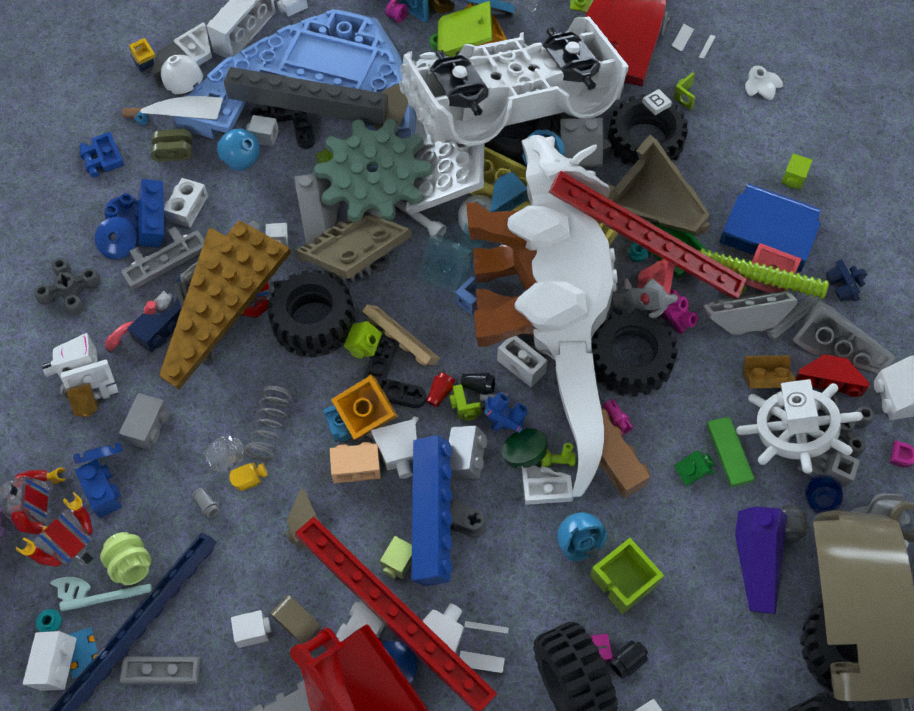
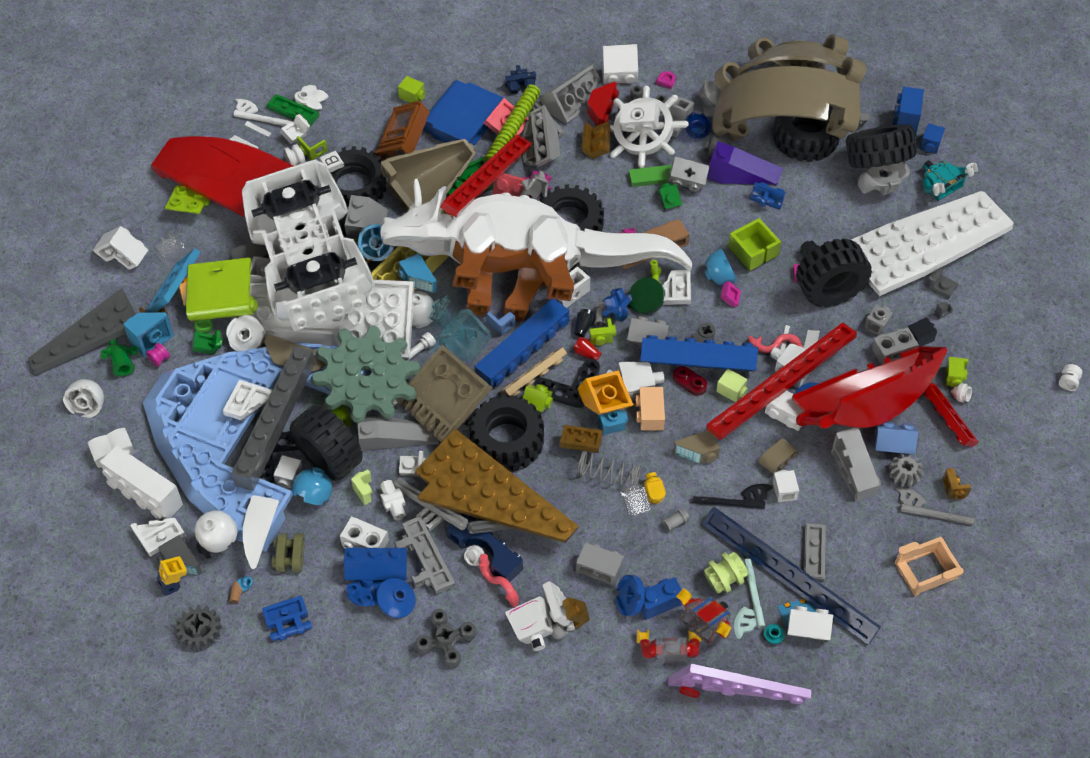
camera: 85 degrees left, 5 degrees down
none -> dark grey gear [175,605,222,650]
none -> green bracket [192,330,223,355]
none -> white wing [223,380,272,421]
none -> white piece [234,99,292,126]
none -> green tile [267,94,320,127]
none -> white bracket [280,114,310,144]
none -> white wheel [283,144,306,166]
none -> black tyre [289,404,363,481]
none -> yellowish green bracket [351,470,372,505]
none -> dark orange door [375,100,430,161]
none -> white axle [380,480,406,520]
none -> blue brick [474,299,570,388]
none -> pearl gold bracket [560,425,603,453]
none -> light grey brick [667,156,709,192]
none -> dark red plate [673,366,707,396]
none -> black piece [692,484,773,509]
none -> dark pink plate [721,281,741,307]
none -> coral animal [748,334,803,353]
none -> blue hips [750,182,786,210]

